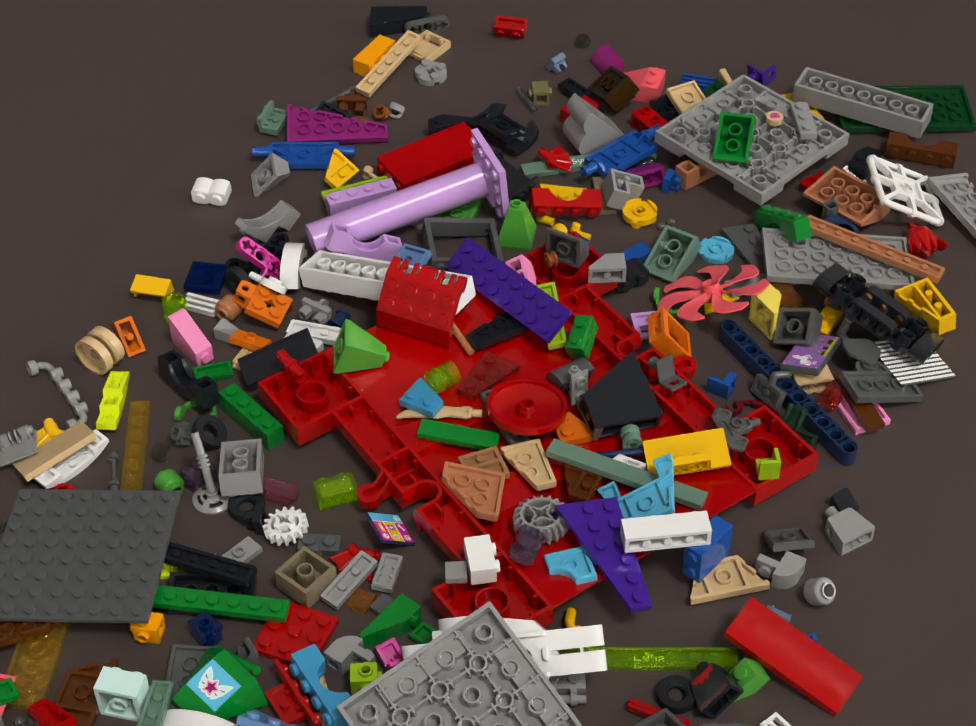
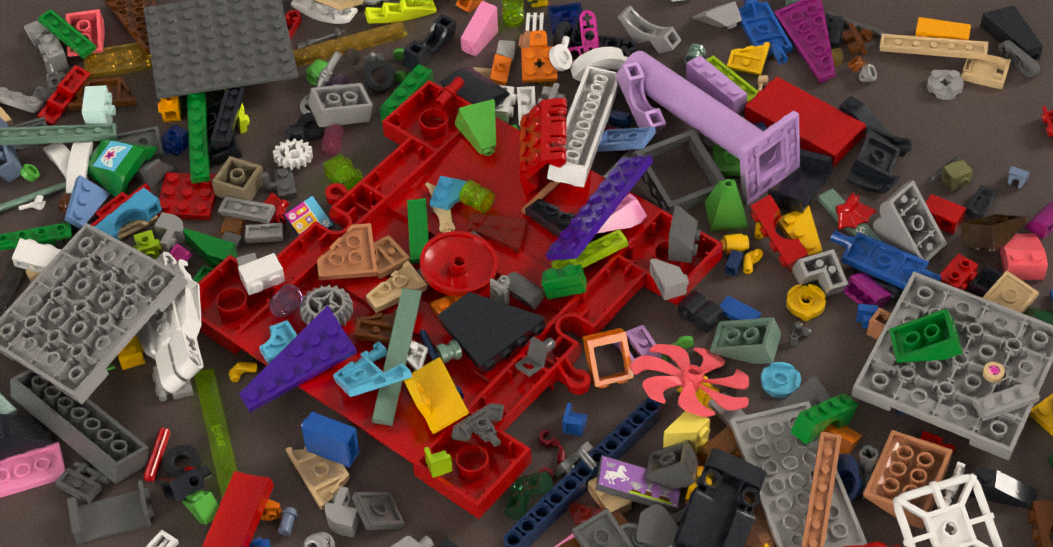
camera: 75 degrees right, 5 degrees up
green tile [192,360,234,382] -> none
green bar [213,645,261,675] -> none
light grey plate [222,536,263,563] -> none
dark orange bush [543,250,558,268] -> none
white brick [620,511,712,553] -> none
none -> sand green wheel [684,44,706,64]

